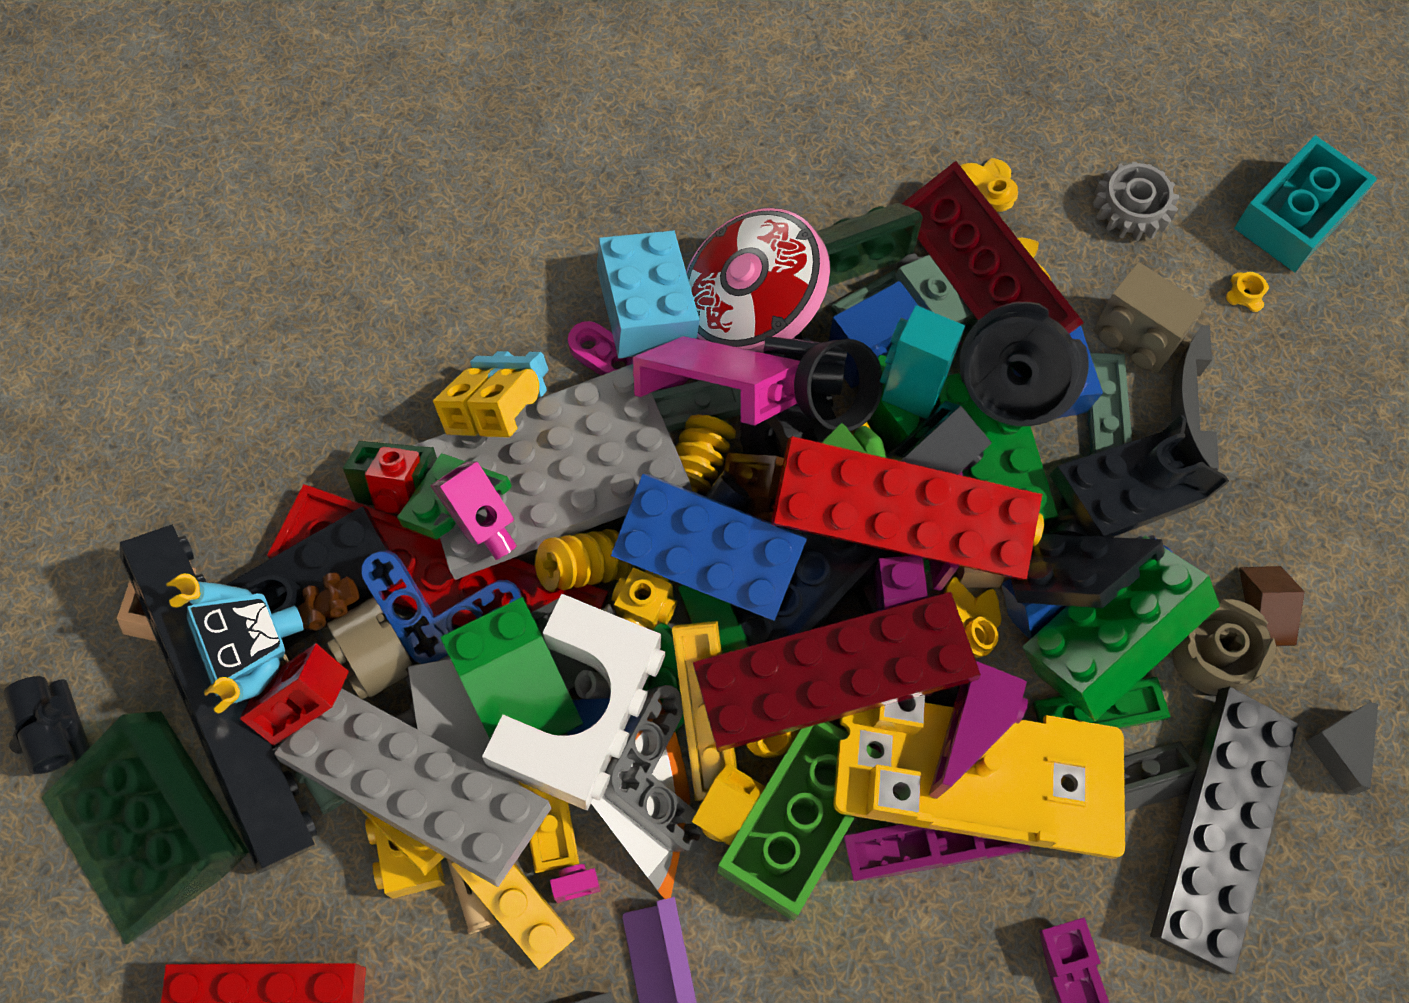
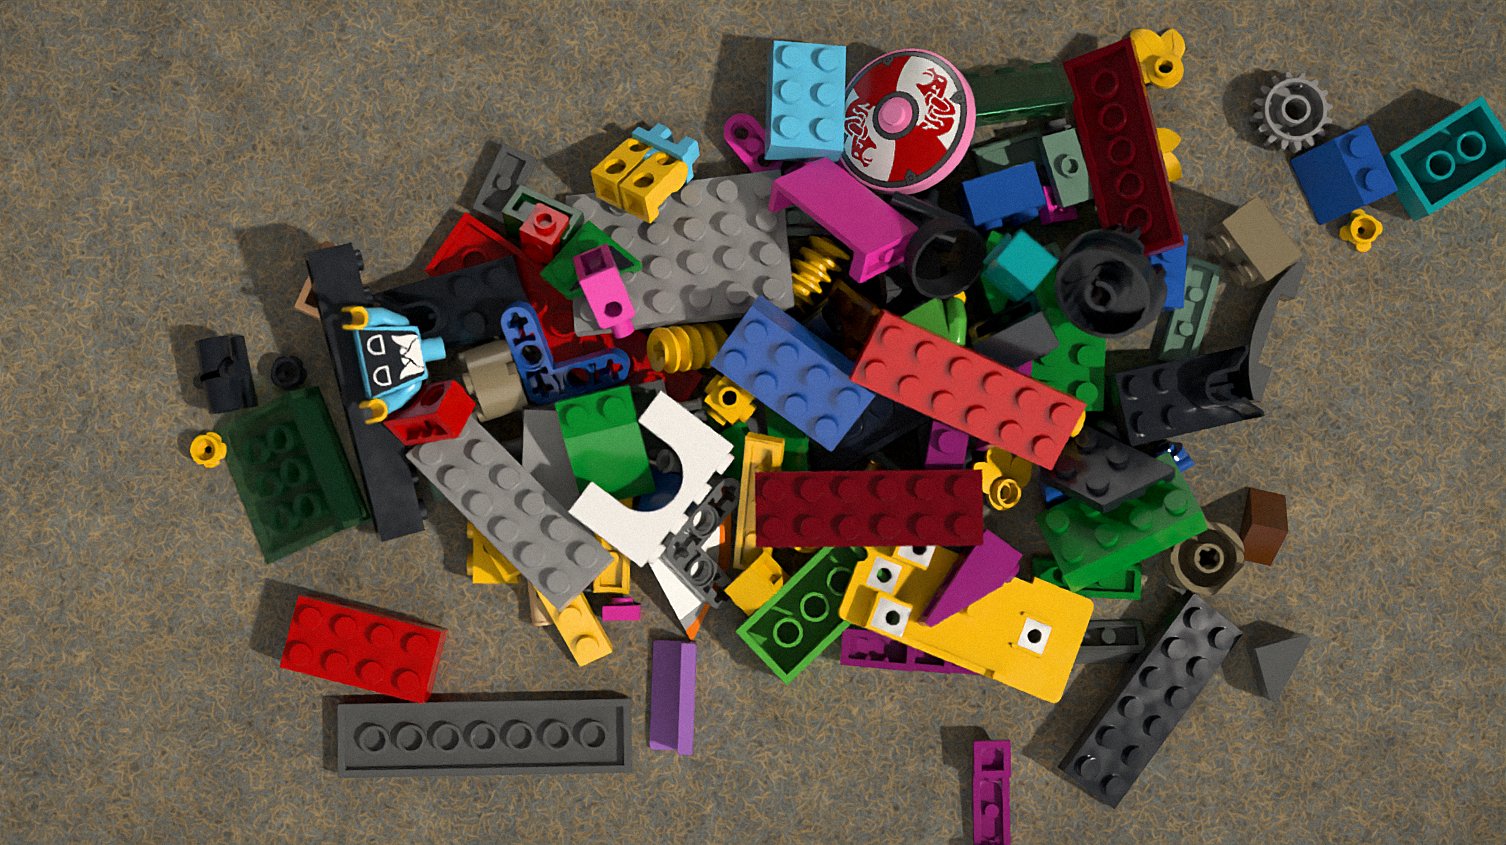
camera: 15 degrees right, 20 degrees up
reddish brown piece [298,573,359,630] -> none
none -> yellow plate [190,432,227,468]
none -> black plate [271,355,307,391]
none -> dark grey plate [472,143,538,224]
none -> blue slope [1290,124,1398,226]

